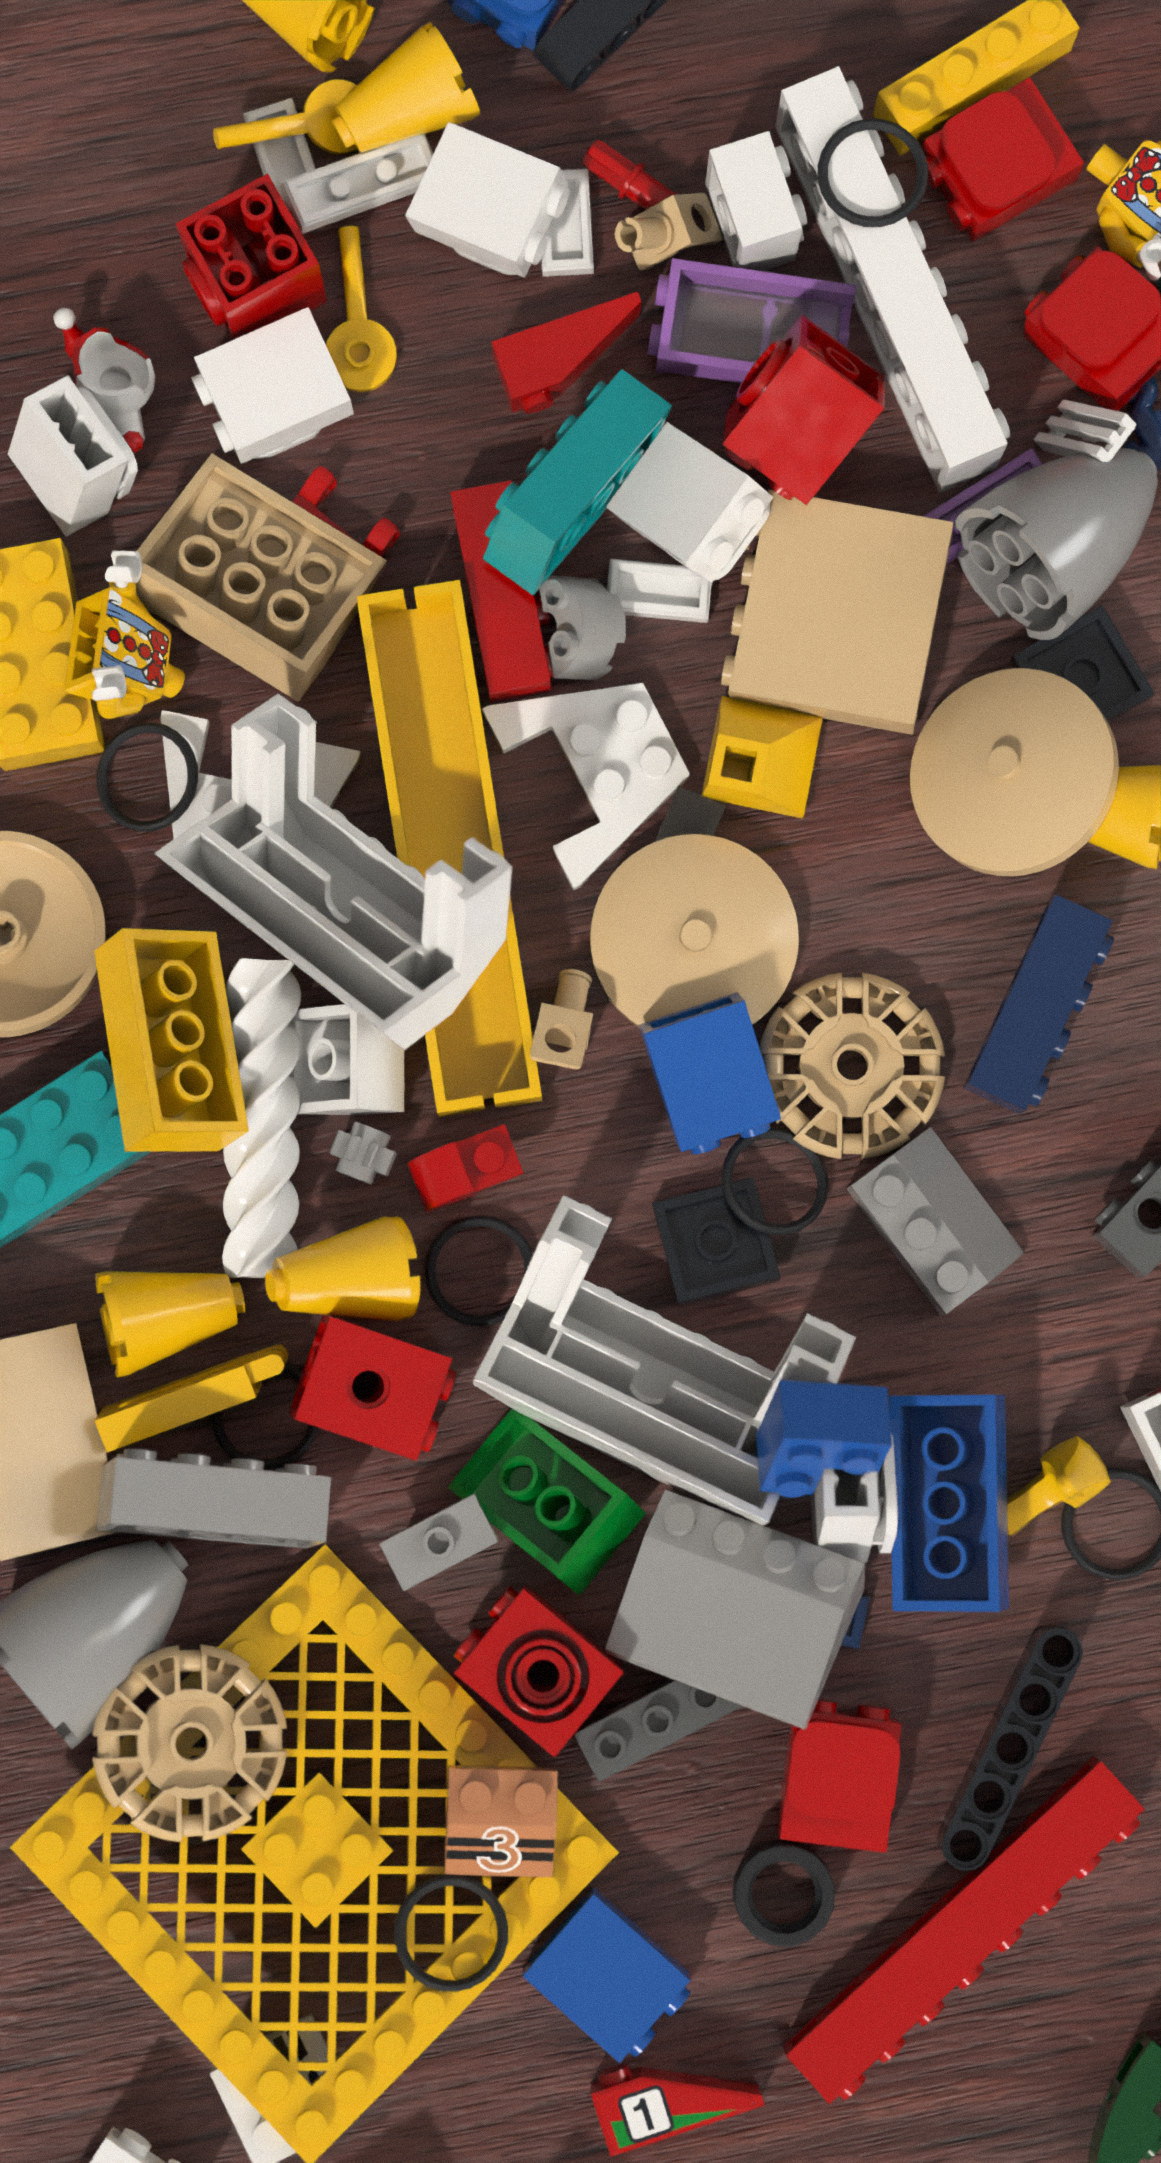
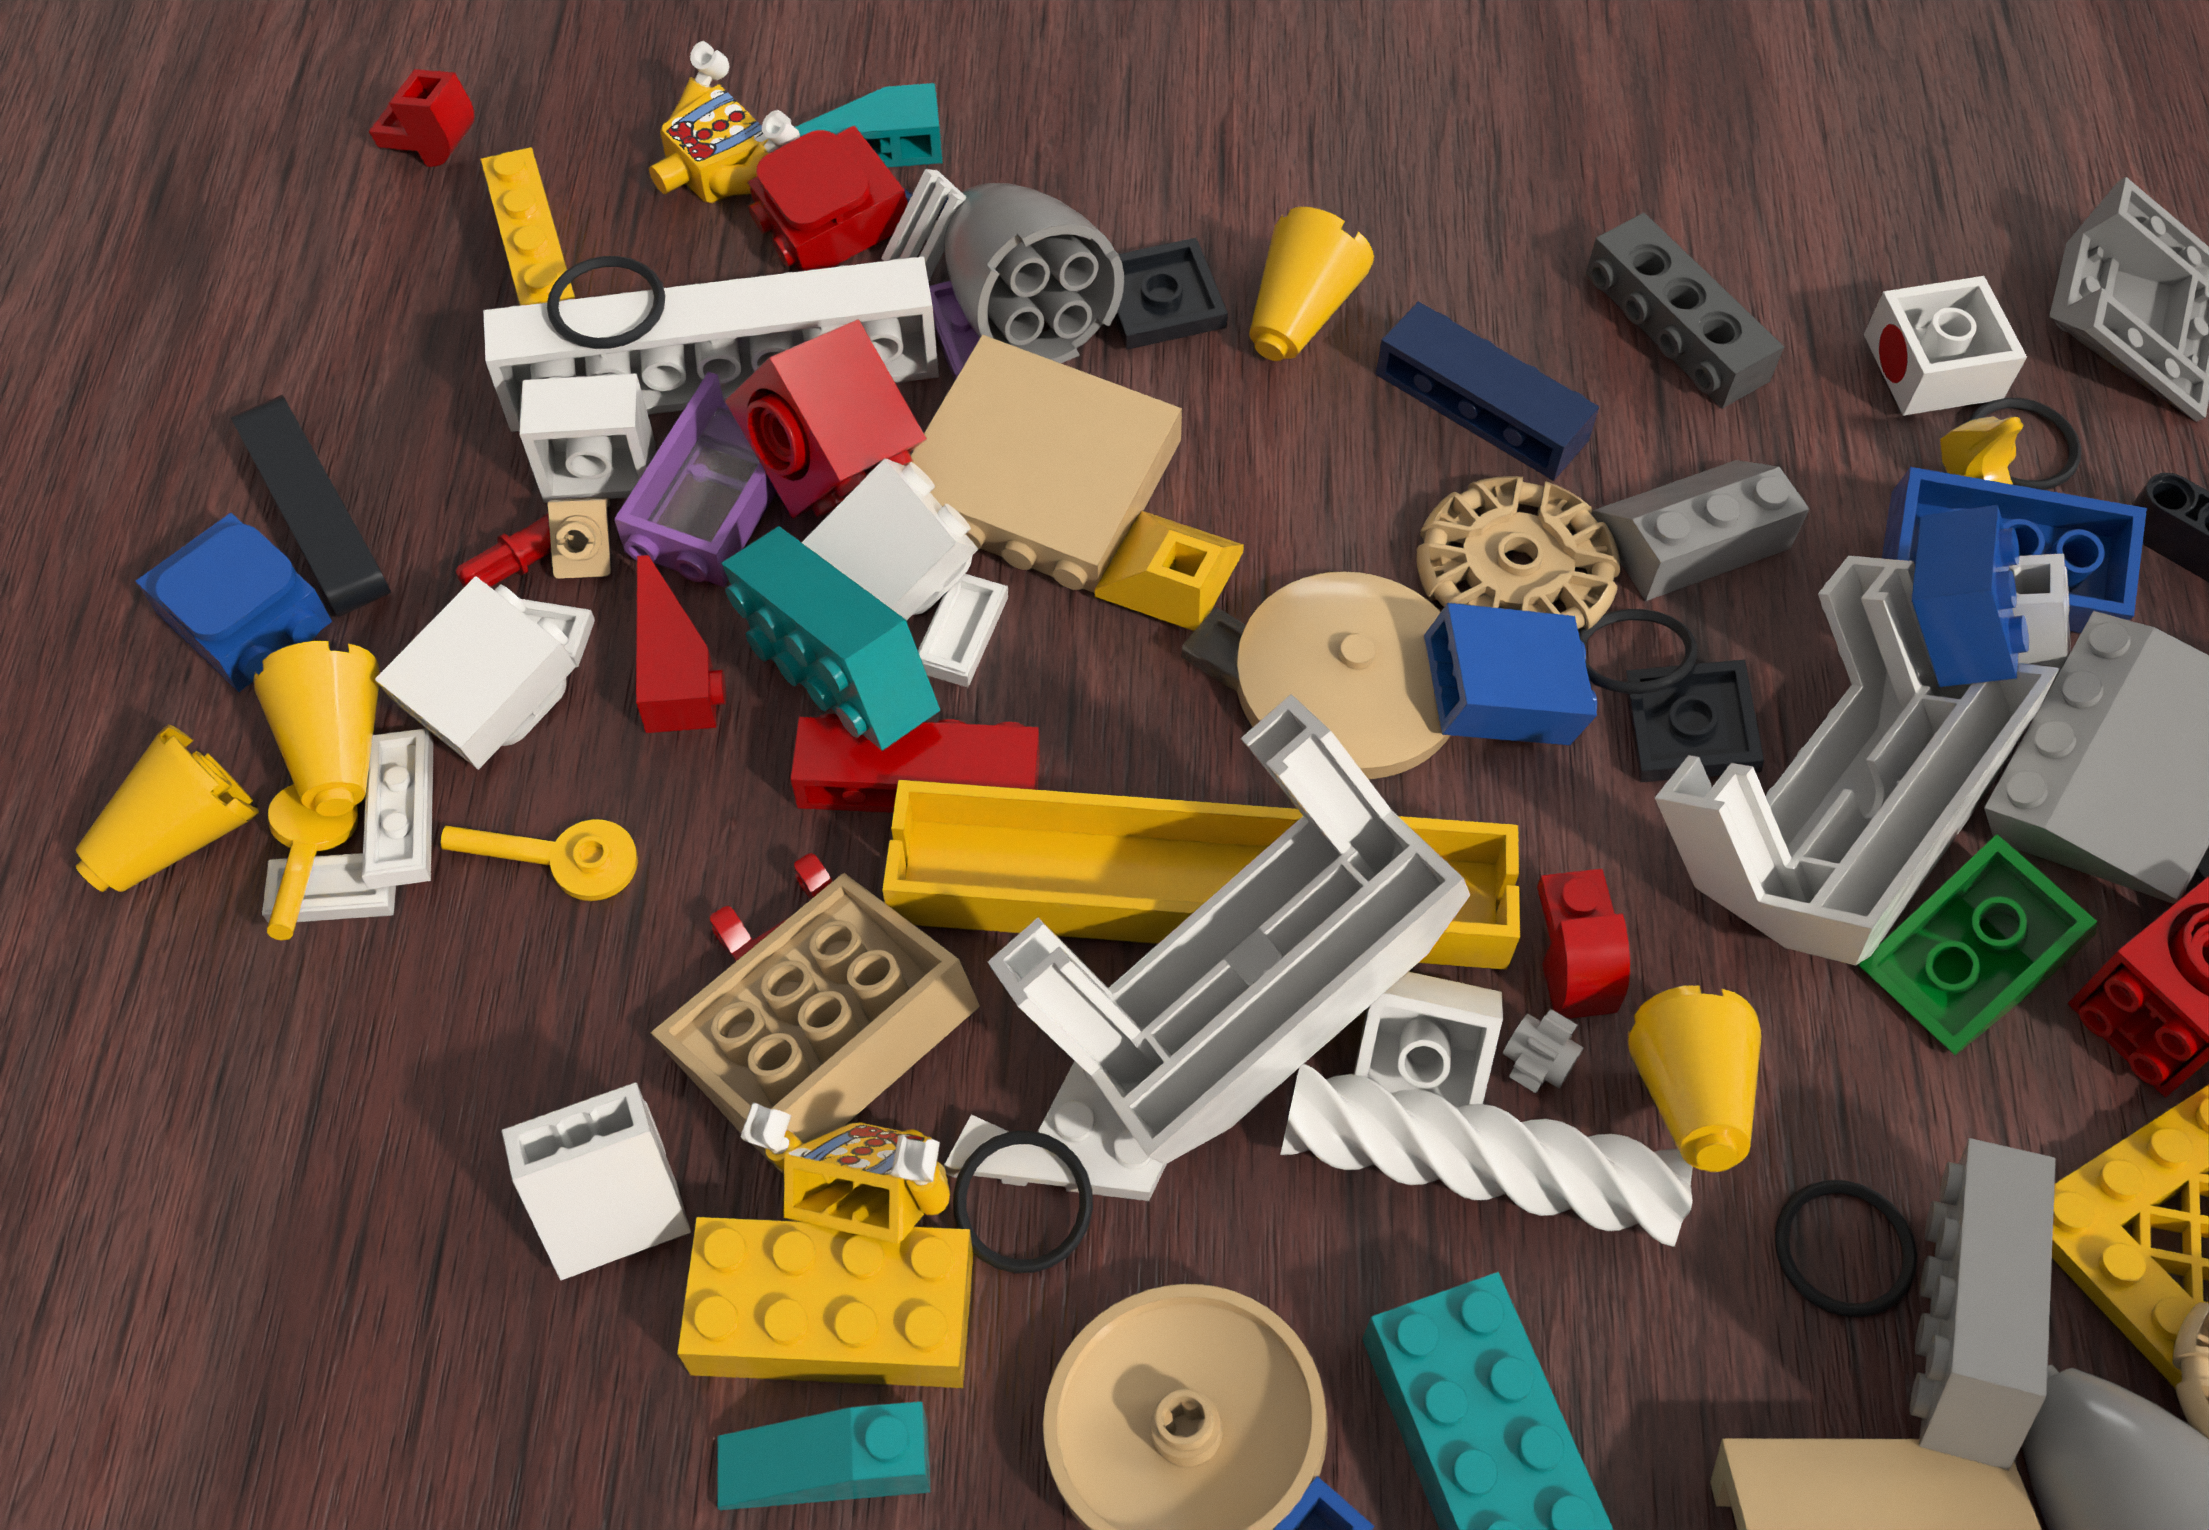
camera: 75 degrees left, 25 degrees down
white piece [53,307,156,454] -> none
yellow brick [94,928,249,1152] -> none
yellow hinge [94,1344,289,1452] -> none
yellow cone [95,1271,245,1378] -> none
red brick [175,173,327,340] -> none
white brick [191,307,354,464] -> none
red brick [288,1314,456,1461] -> none
light grey brick [379,1493,499,1592] -> none
black tyre [425,1215,534,1326] -> none
white wing [482,683,690,891] -> none
tan bracket [530,969,593,1070] -> none
light grey cylinder [539,575,626,680] -> none
tan dish [910,668,1119,876] -> none
red brick [922,77,1084,242] -> none

